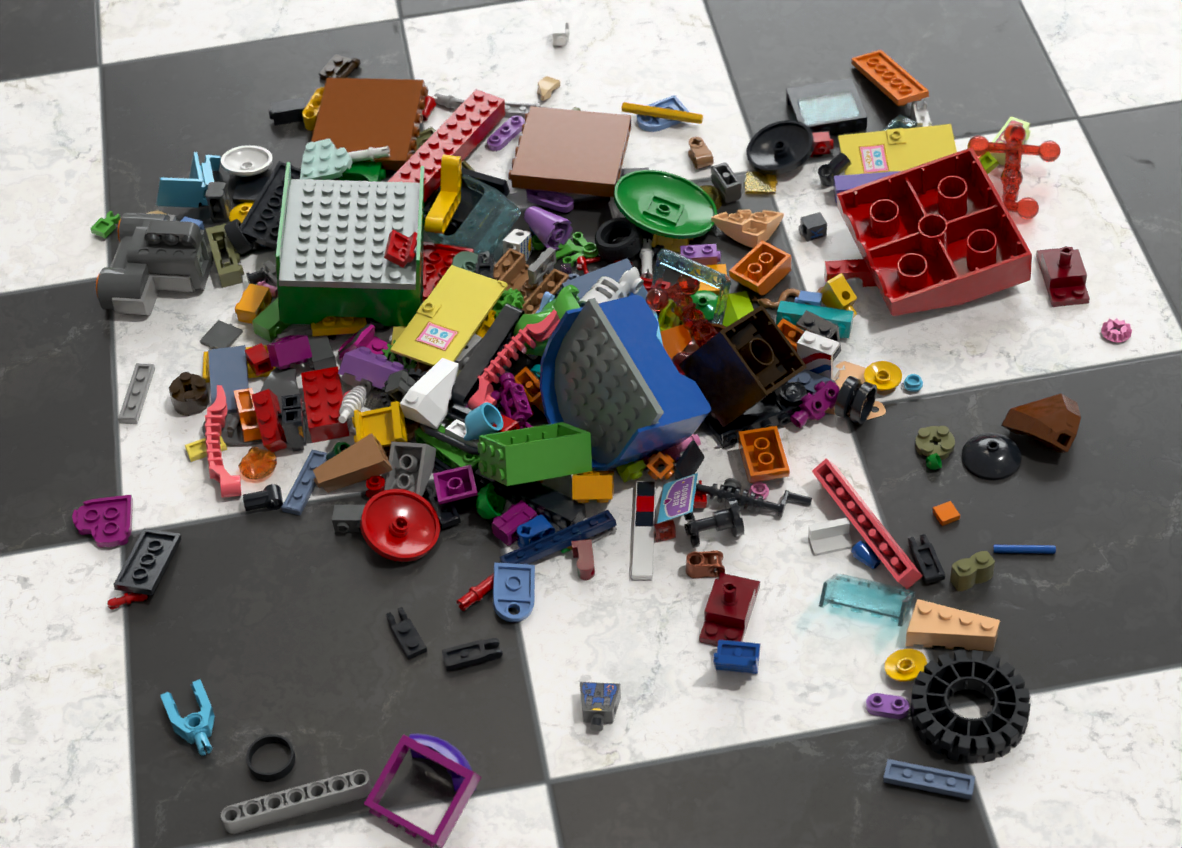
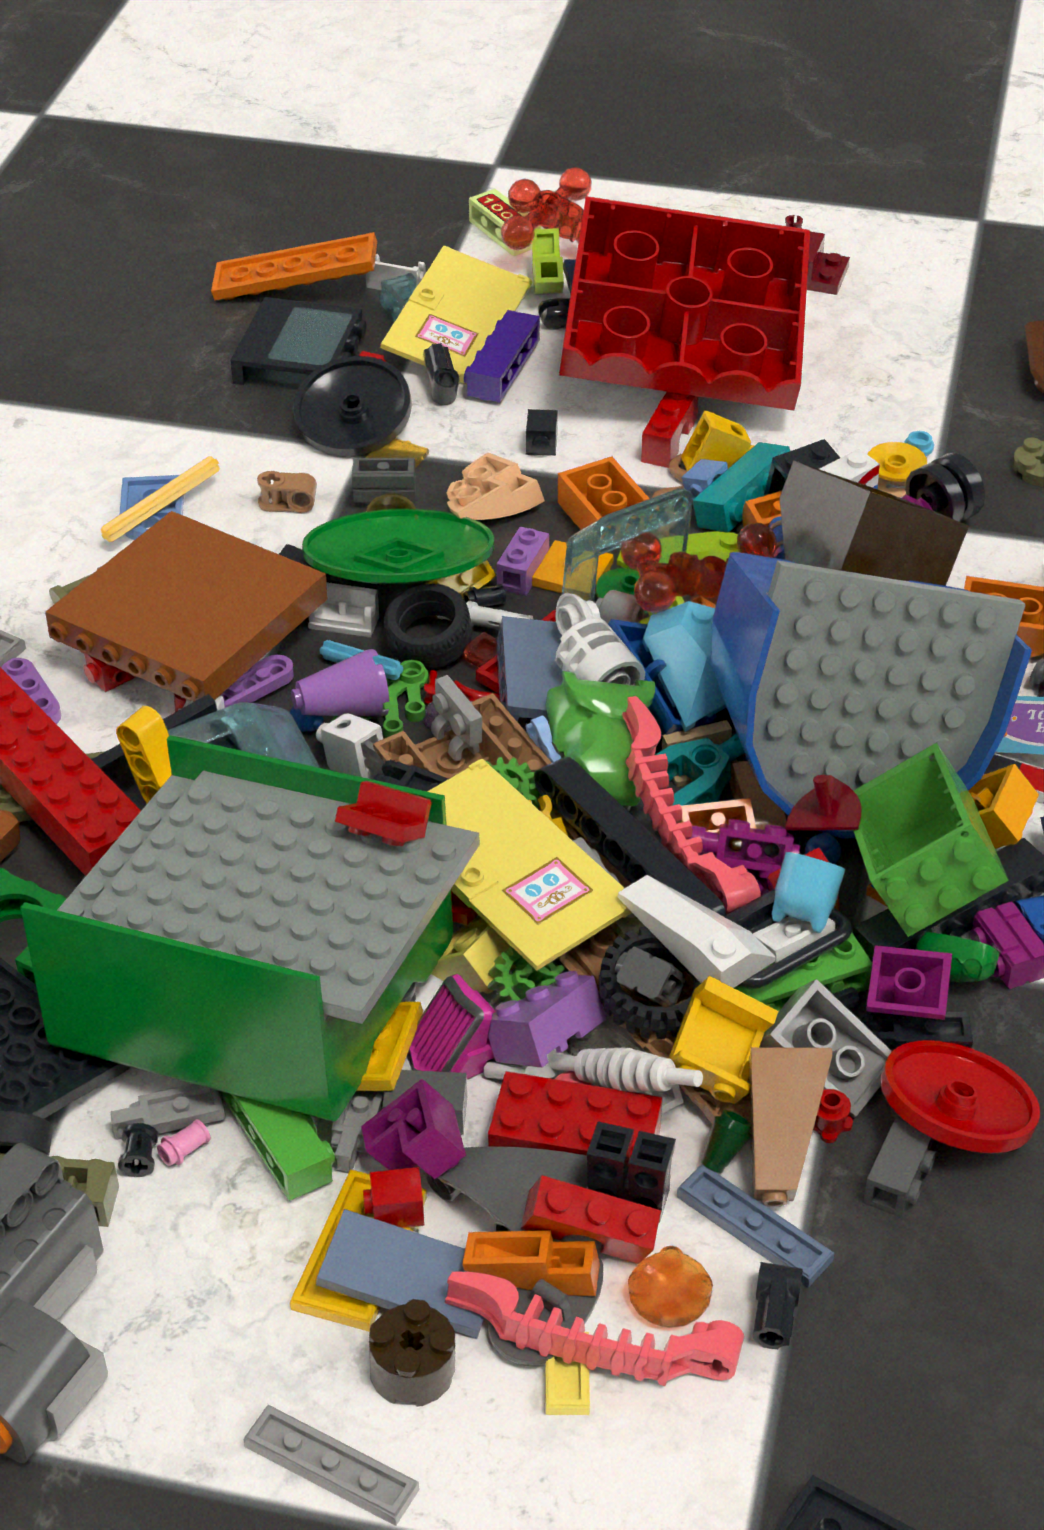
camera: 70 degrees left, 5 degrees down
dark grey piece [200,320,243,349] -> none
light orange brick [235,284,272,324] -> none
bright pink gear [1101,318,1132,343] -> none
none -> medium azure axle [319,640,403,680]
none -> dark red shield [785,775,862,830]

